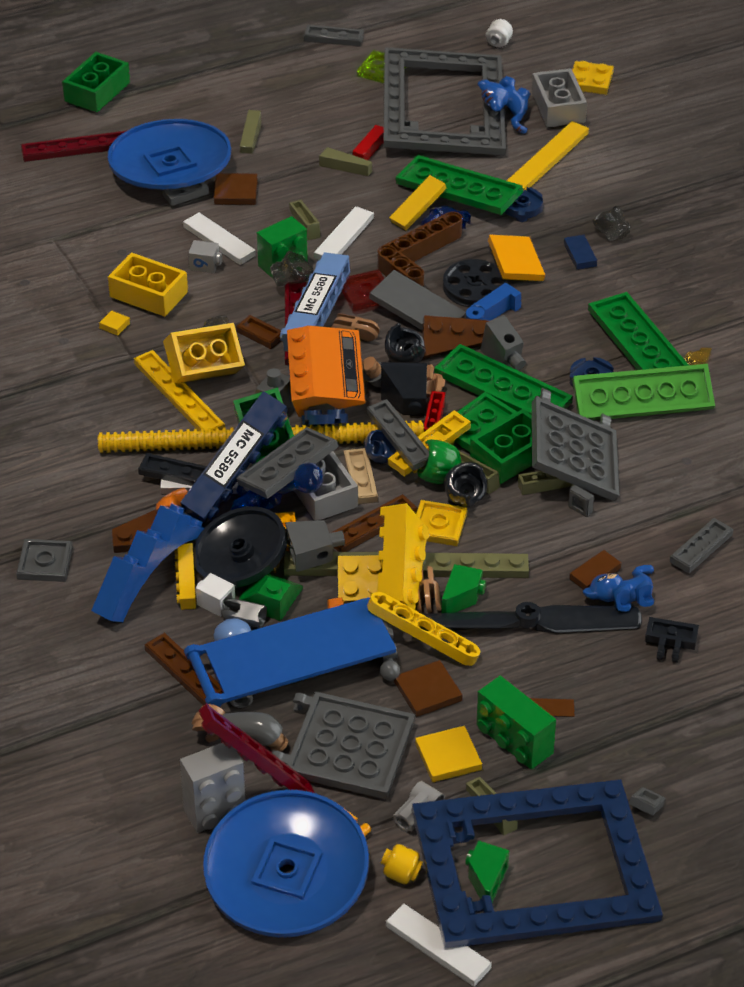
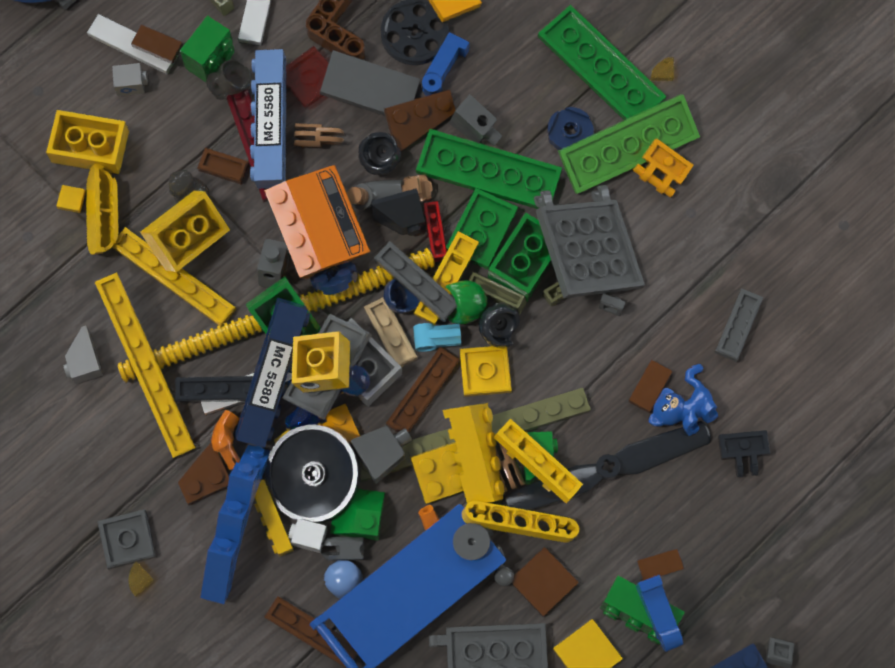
camera: 20 degrees left, 30 degrees up
none -> light grey slope [63,326,103,384]
none -> yellow brick [86,163,118,255]
none -> yellow tile [95,272,195,458]
none -> clear yellow tile [128,561,154,597]
none -> reddish brown tile [131,25,183,64]
none -> yellow brick [292,331,350,393]
none -> medium azure piece [413,323,461,352]
none -> dark grey piece [453,523,490,560]
none -> yellow hinge [493,418,583,503]
none -> light orange plate [633,138,694,198]
none -> blue leg [636,575,683,652]

